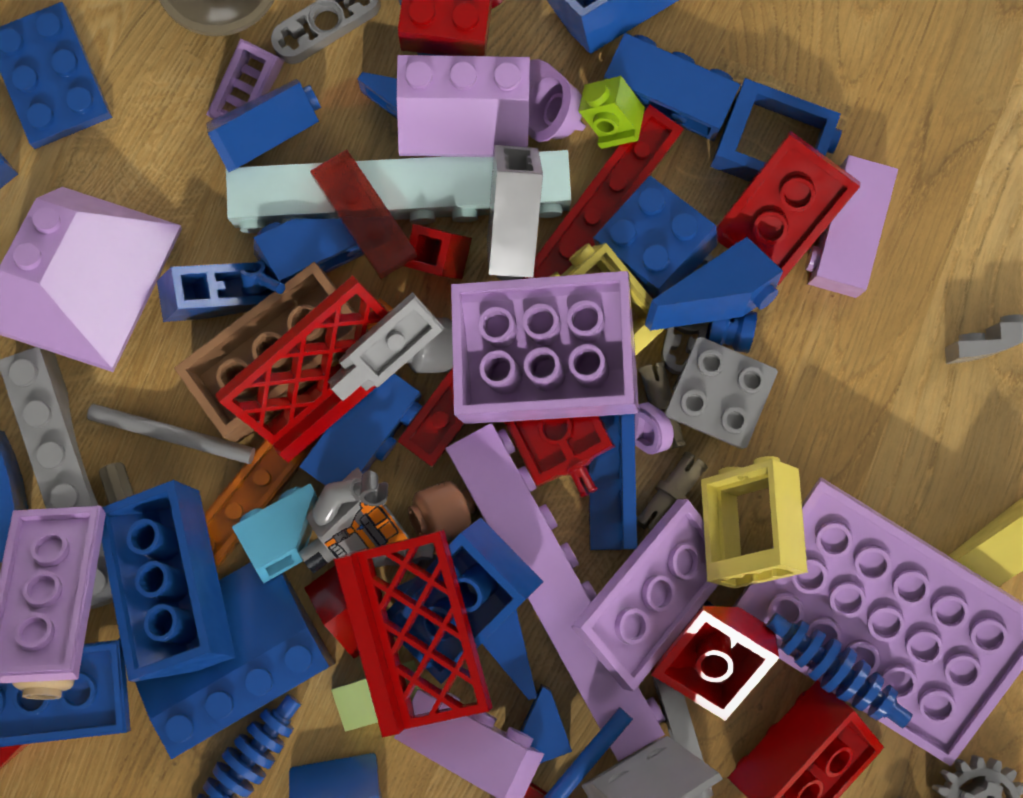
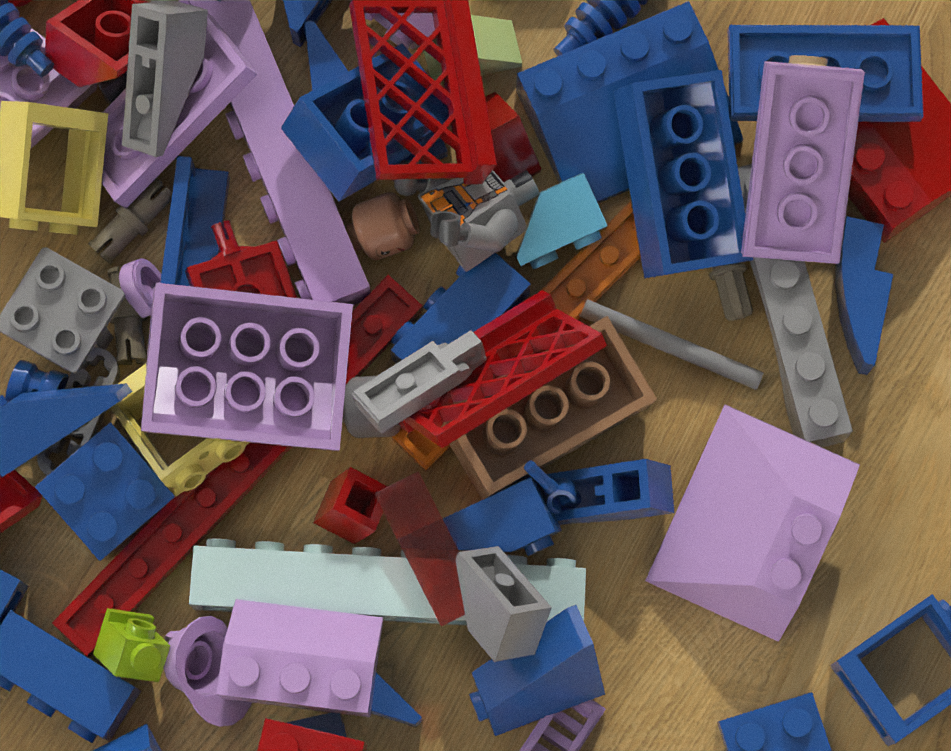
camera: 170 degrees left, 5 degrees down
light grey brick [487,145,543,280] -> none
none -> light grey slope [122,0,208,157]
none -> light grey slope [455,546,552,662]

